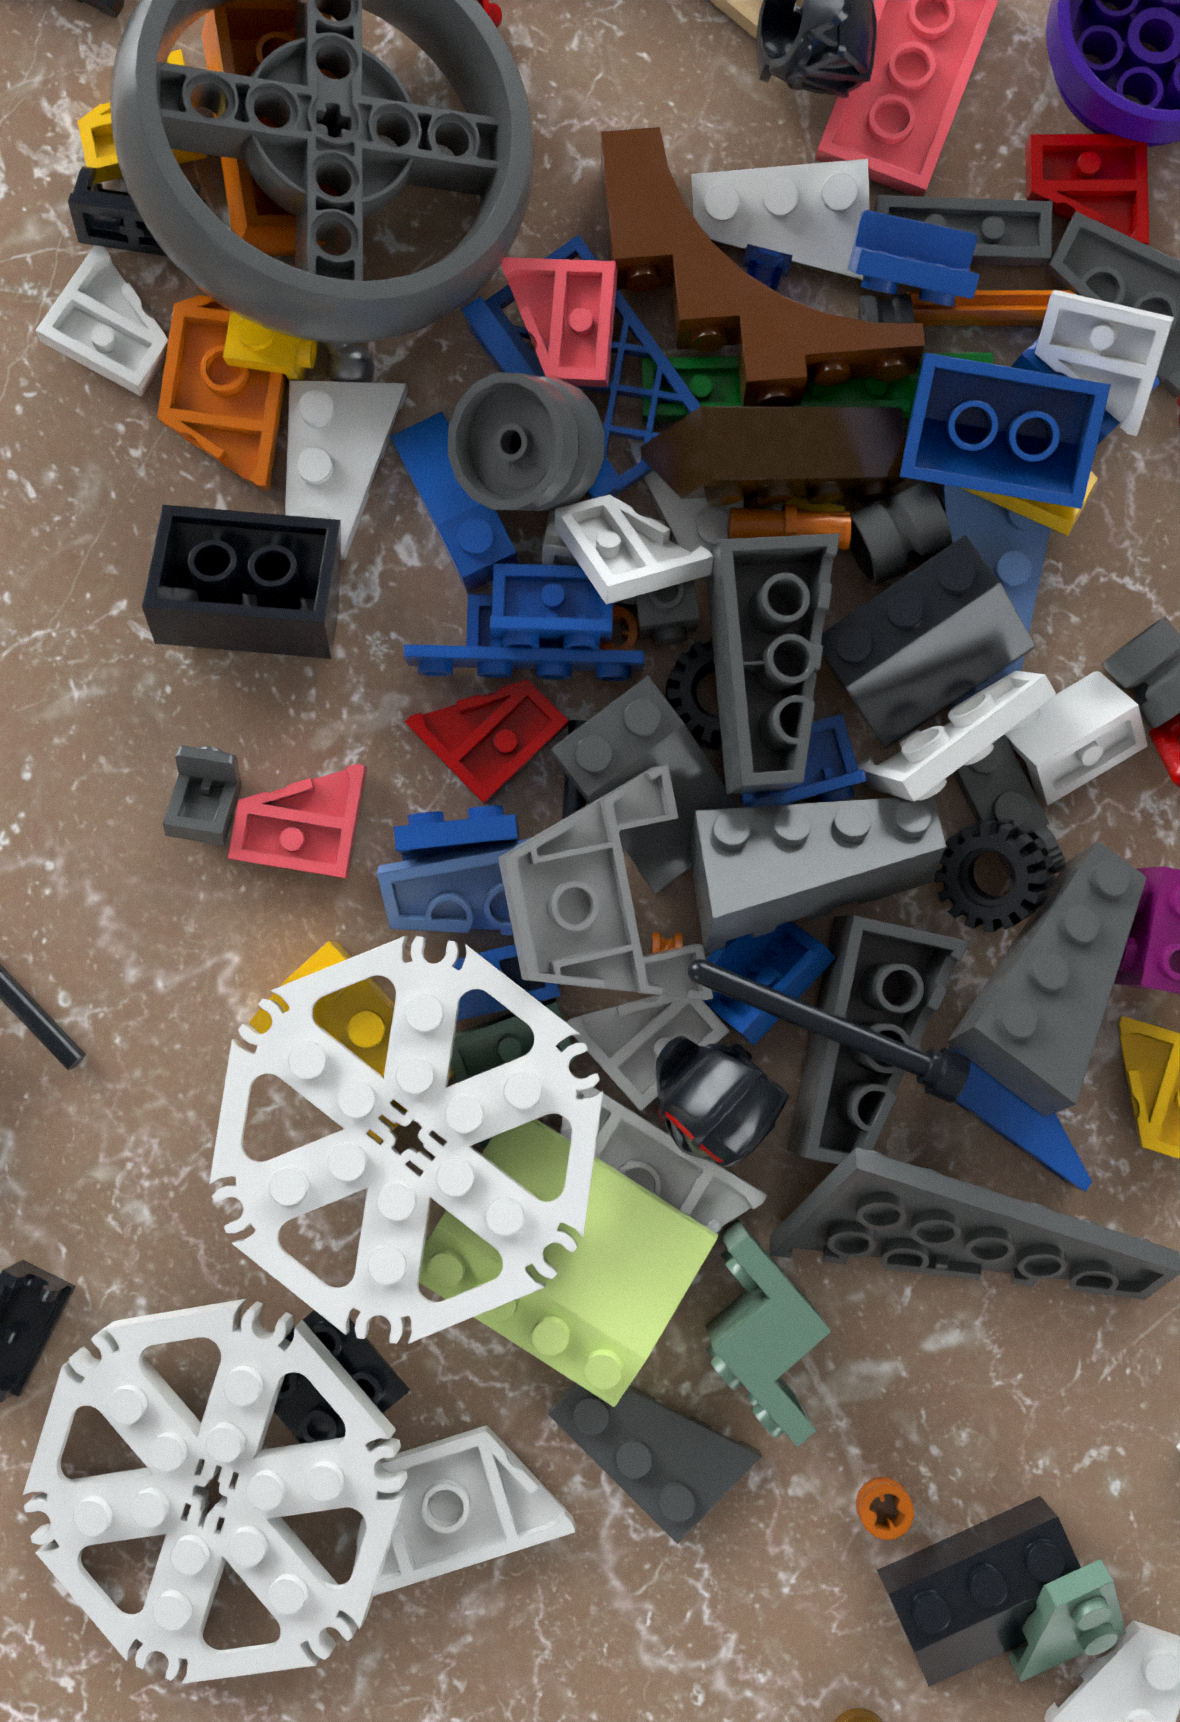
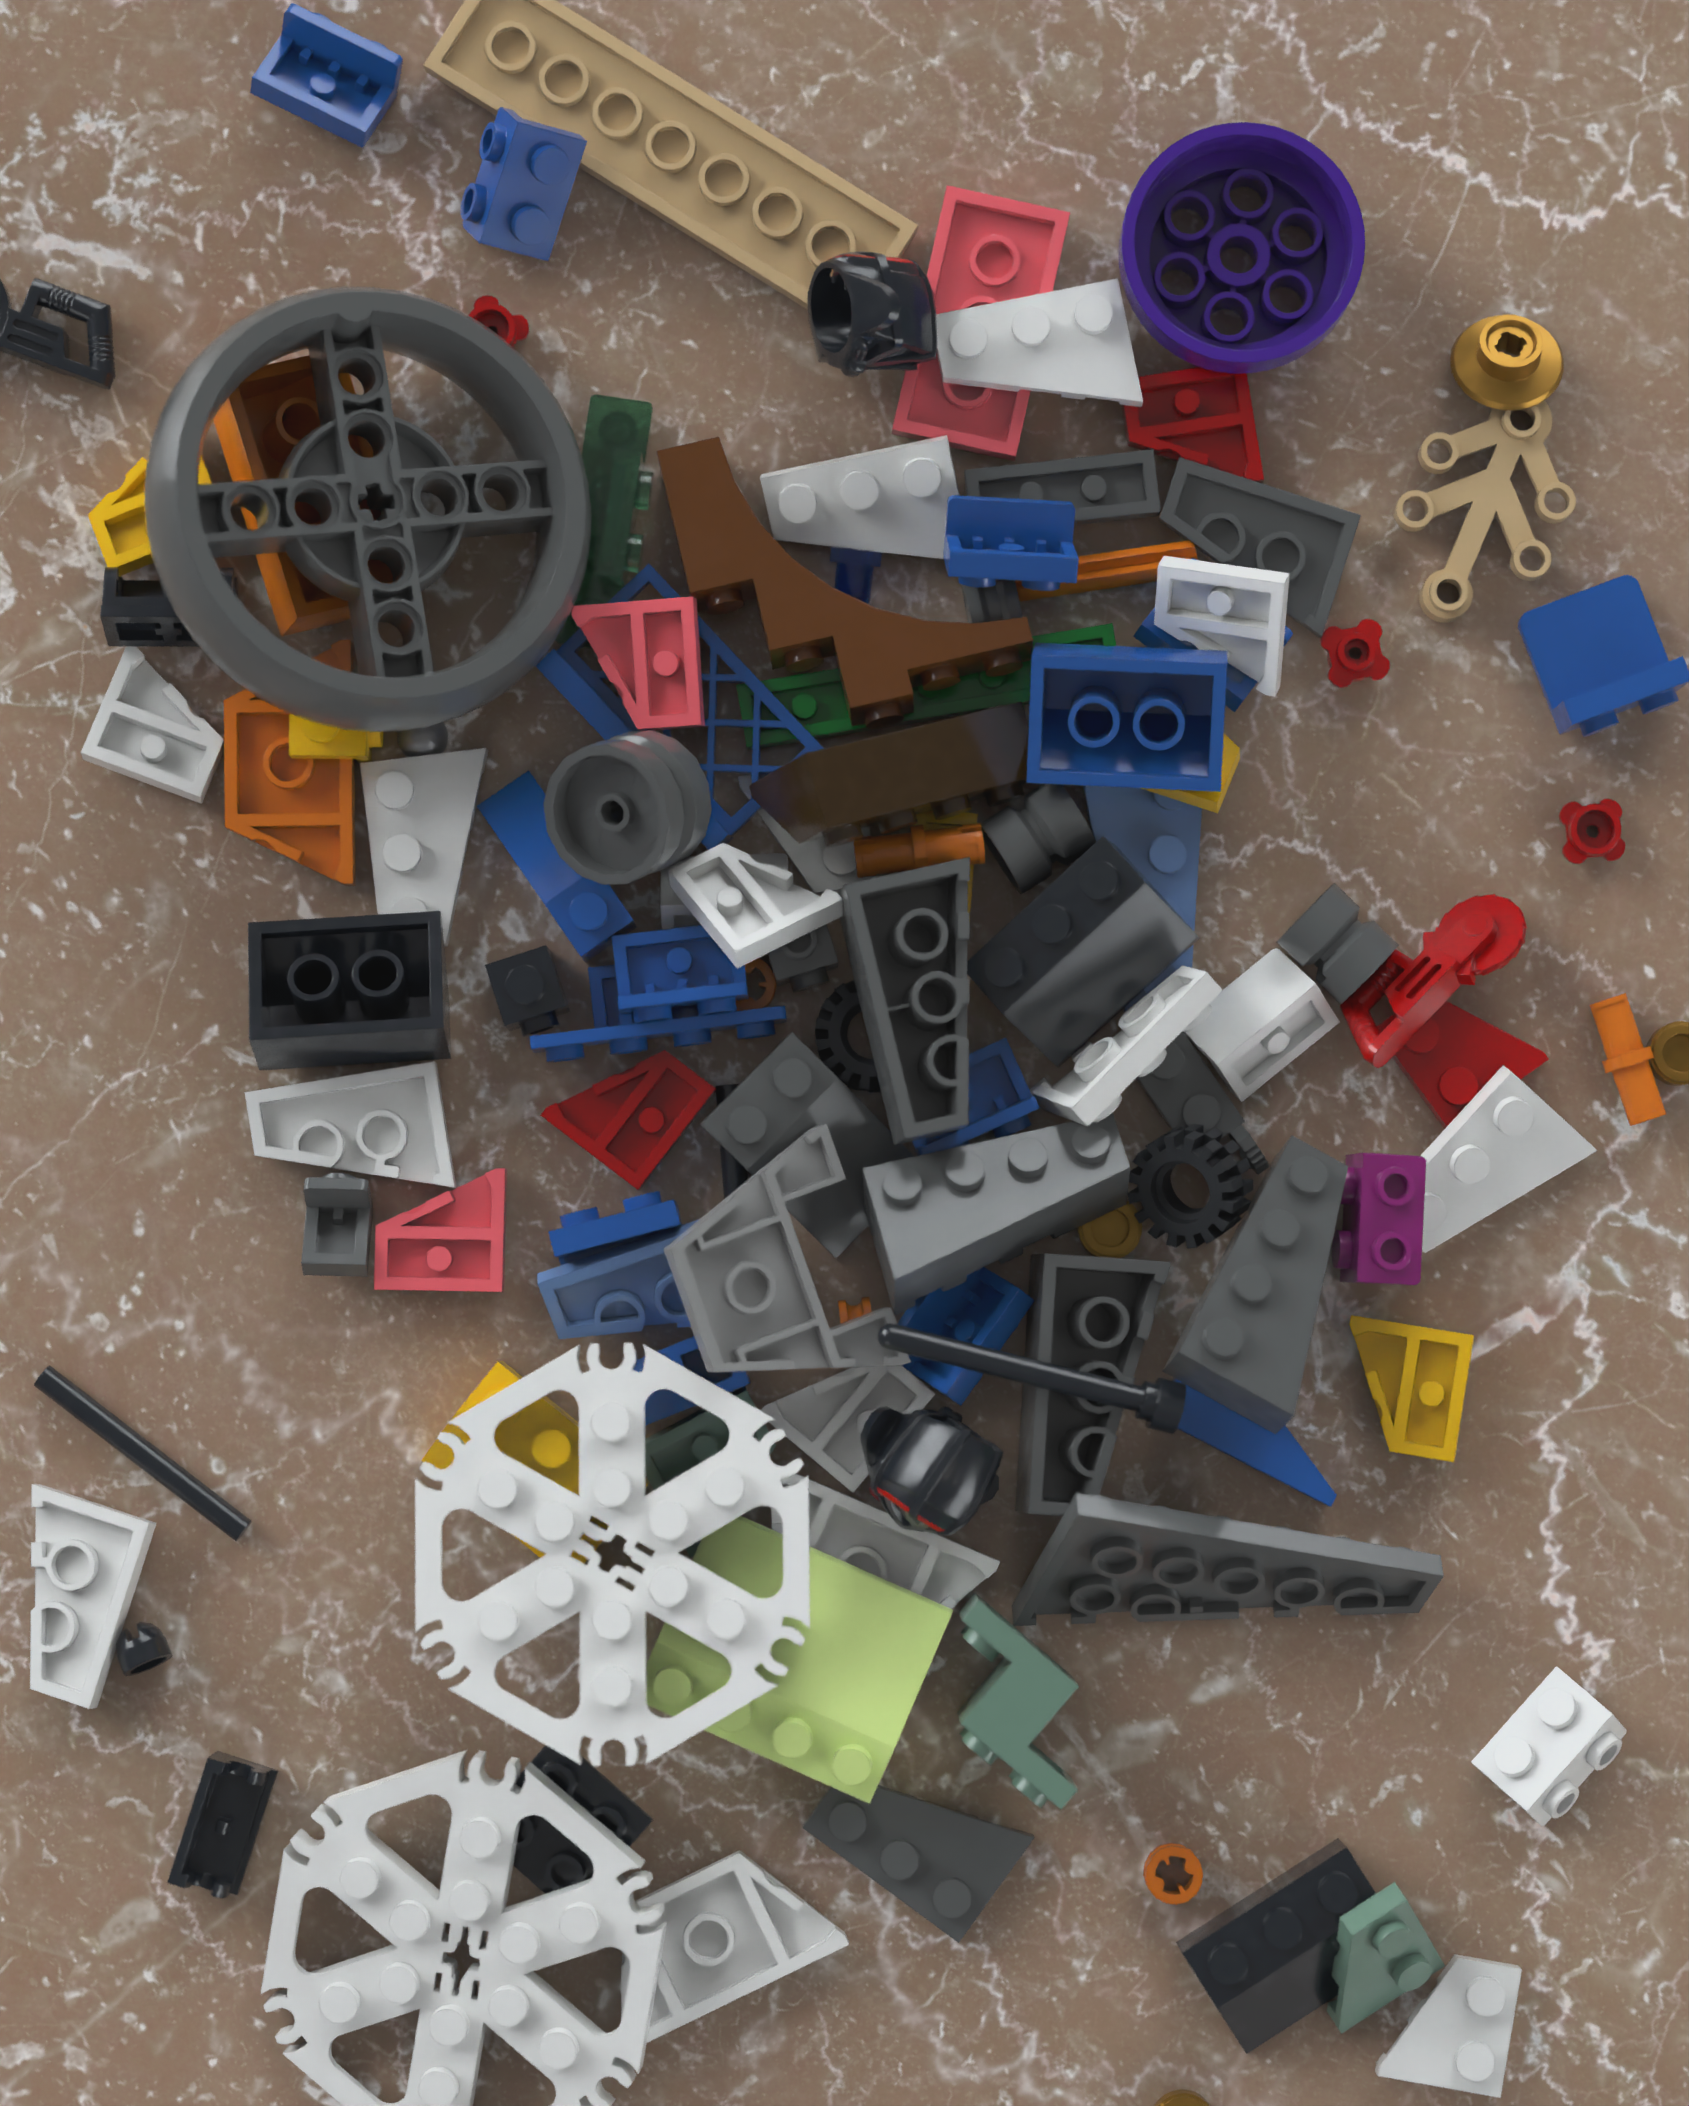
camera: 10 degrees left, 0 degrees up
none -> white wing [245,1061,456,1188]
none -> black brick [485,945,570,1037]
none -> clear green bracket [555,394,654,649]
none -> white wing [936,278,1143,407]
none -> pearl gold tile [1077,1201,1142,1258]

